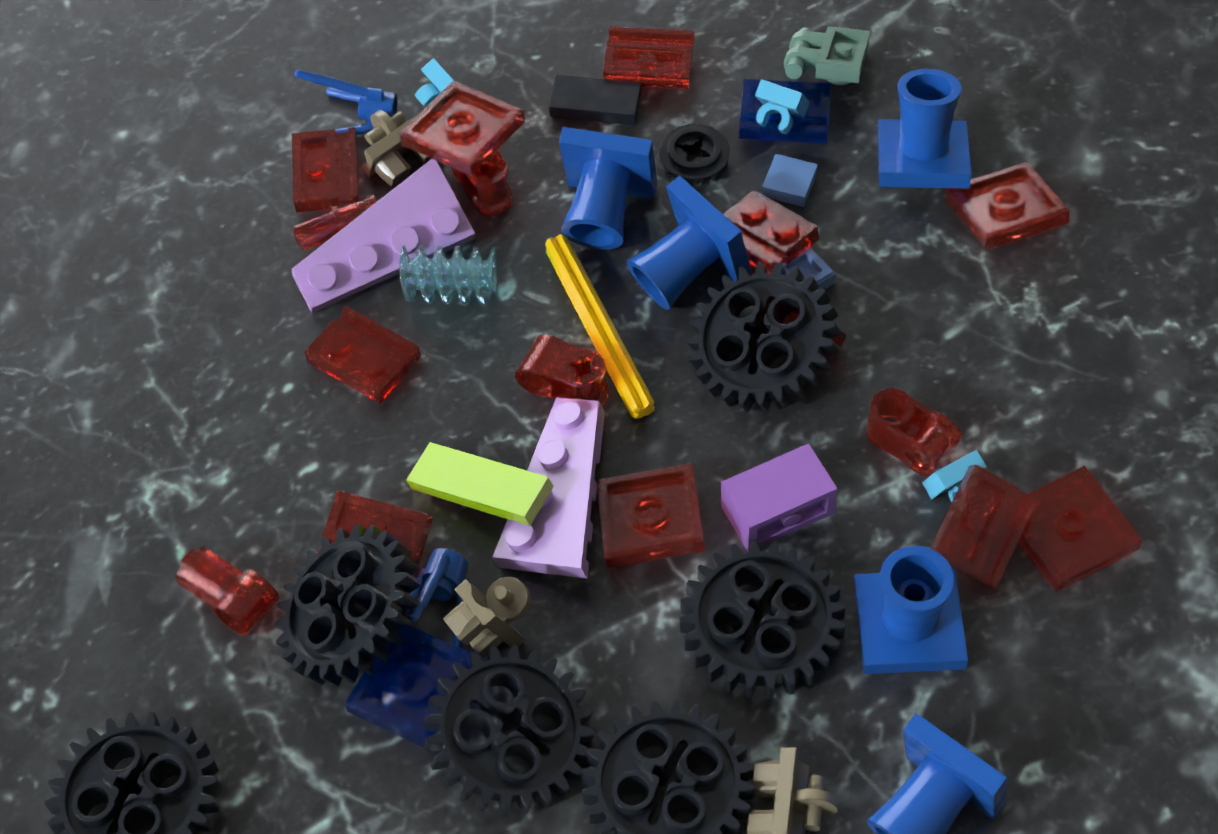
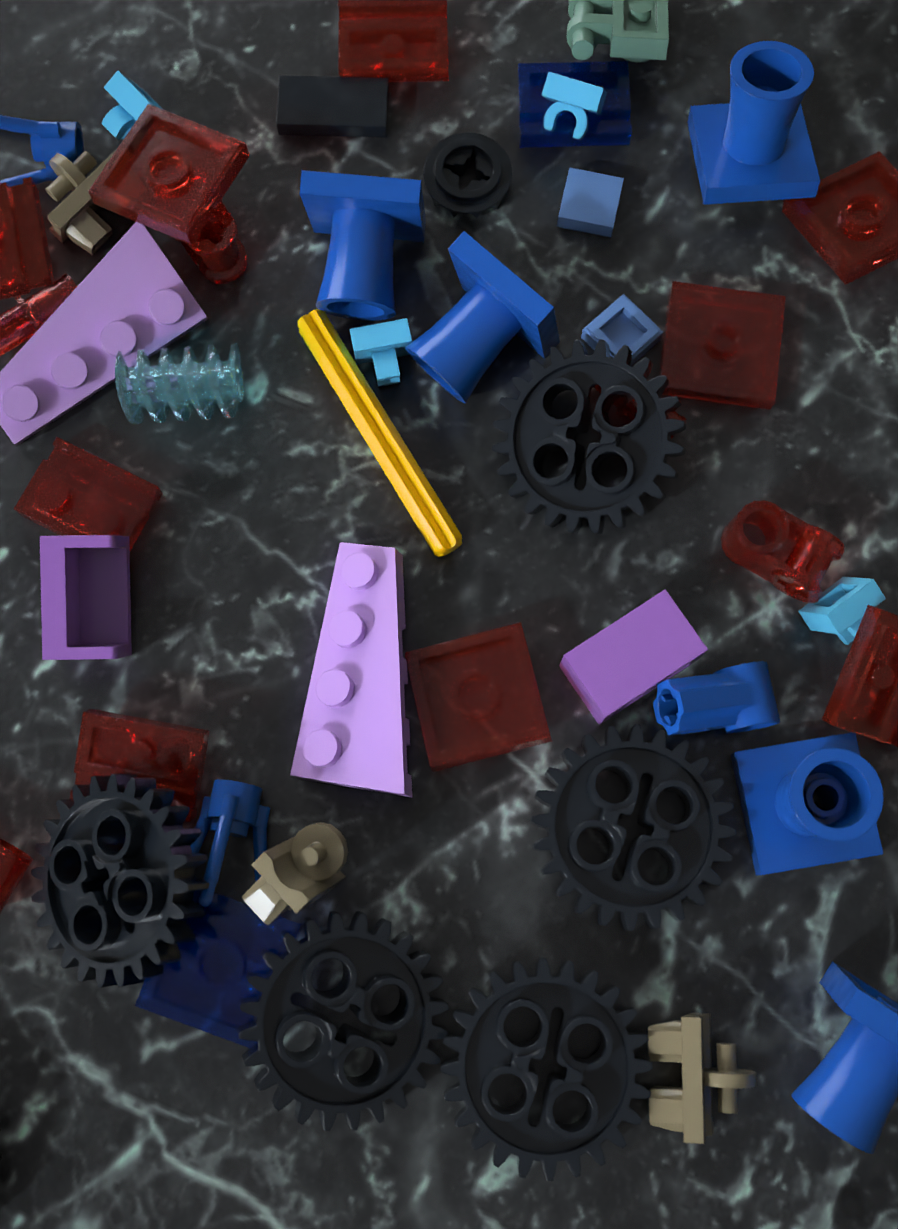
camera: 10 degrees left, 20 degrees up
tile [406,442,554,526] -> none
clear red piece [515,334,609,406] -> none
clear red plate [723,190,820,273] -> none
none -> medium lavender panel [40,535,132,660]
none -> medium azure tile [350,318,412,387]
none -> blue piece [653,661,781,736]
none -> clear red plate [659,281,786,409]

